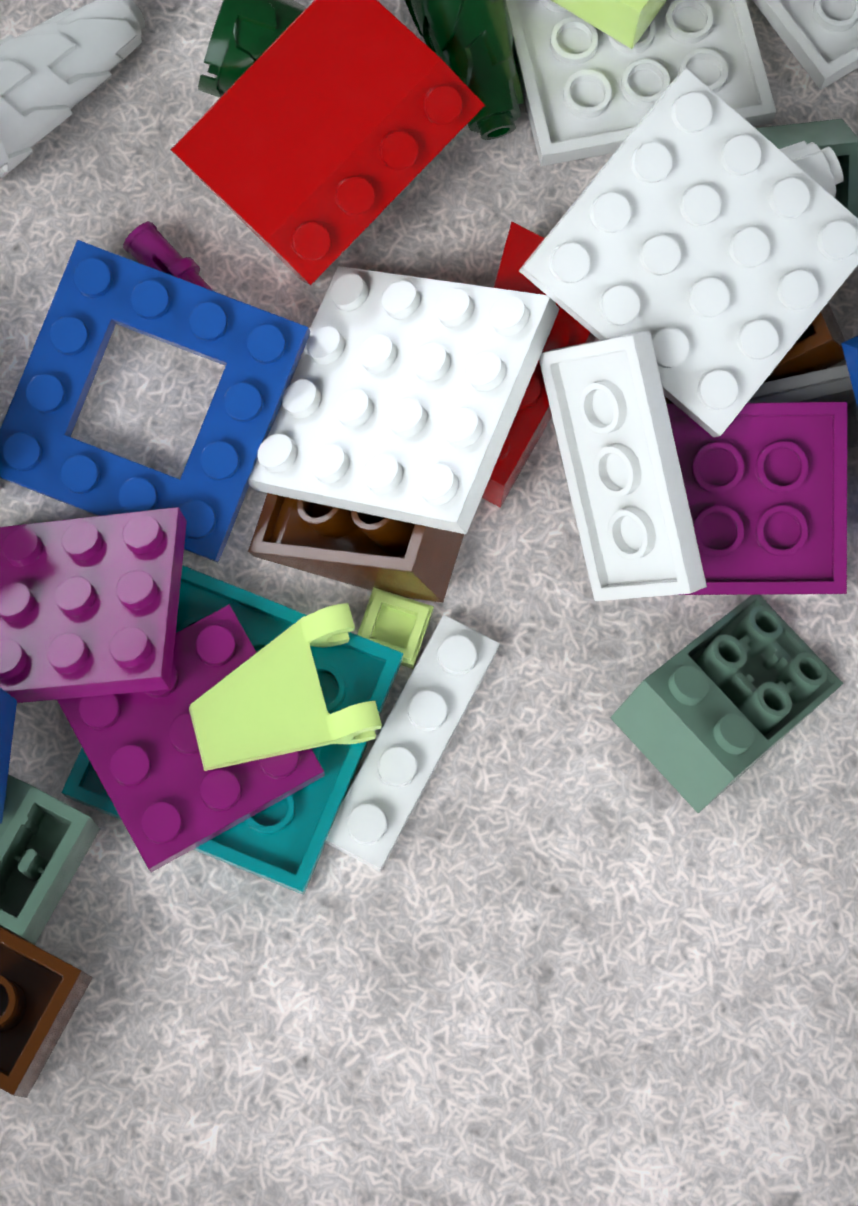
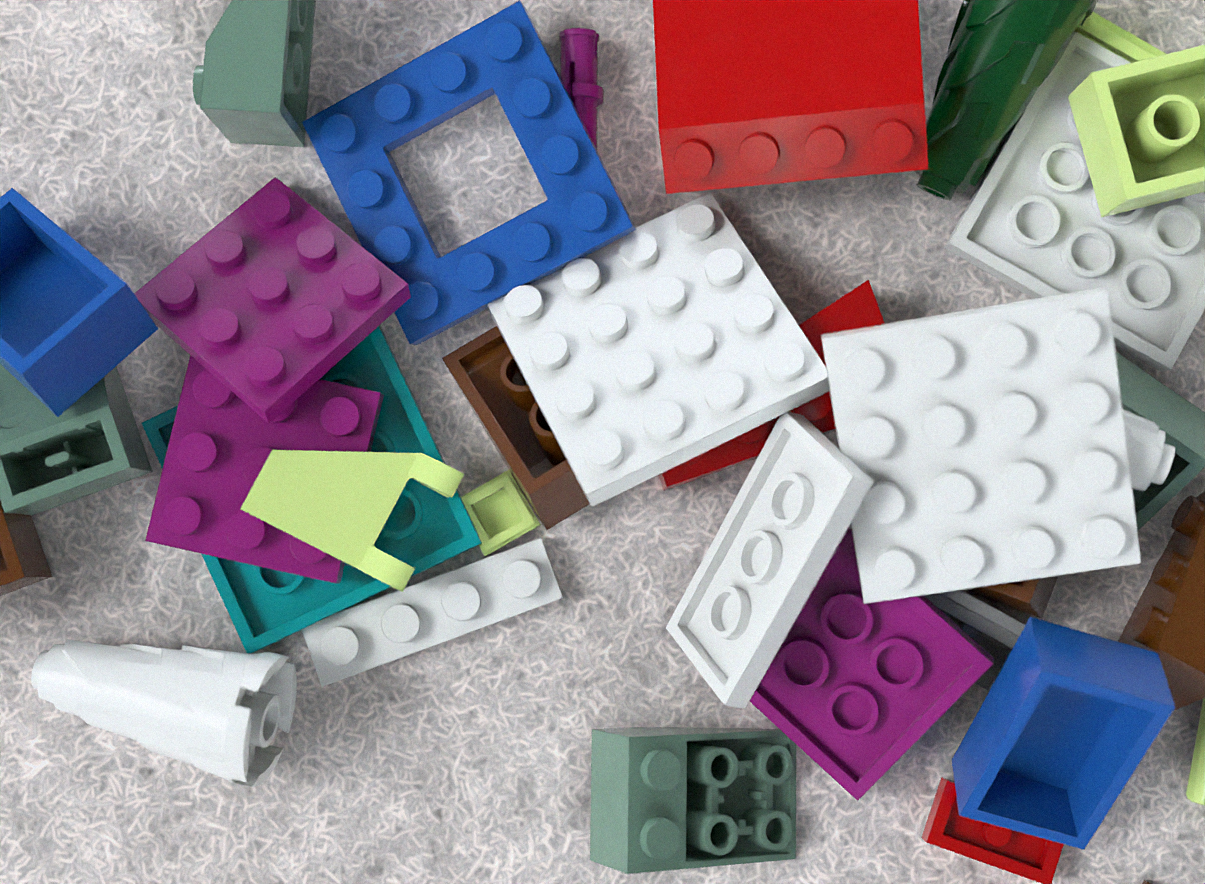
camera: 45 degrees right, 10 degrees up
none -> white cone [31,639,297,787]

